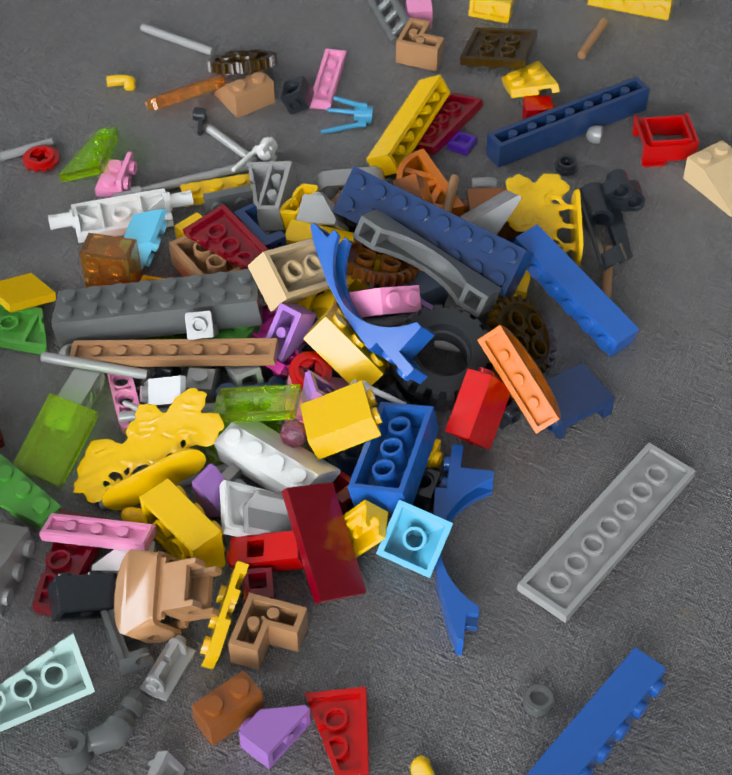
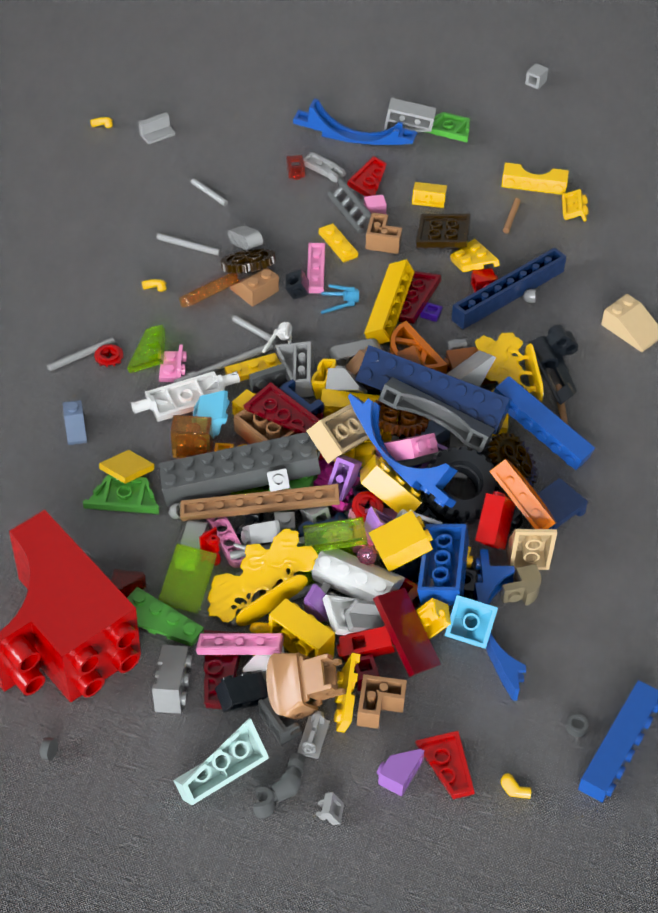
camera: 10 degrees left, 0 degrees up
light grey bar [40,351,148,380] -> none
dark orange brick [192,670,264,746] -> none
black hand [193,107,208,136] -> none
medium nougat bar [442,175,460,213] -> none
light grey plate [517,443,696,623] -> none
black plate [555,155,578,176] -> none
red piece [632,112,699,167] -> none
none -> red hinge [199,527,221,566]
none -> light grey beam [228,225,263,250]
none -> yellow plate [319,223,358,263]
none -> dark tan brick [500,564,541,606]
none -> tan slope [507,529,557,570]
none -> yellow bracket [562,189,589,222]

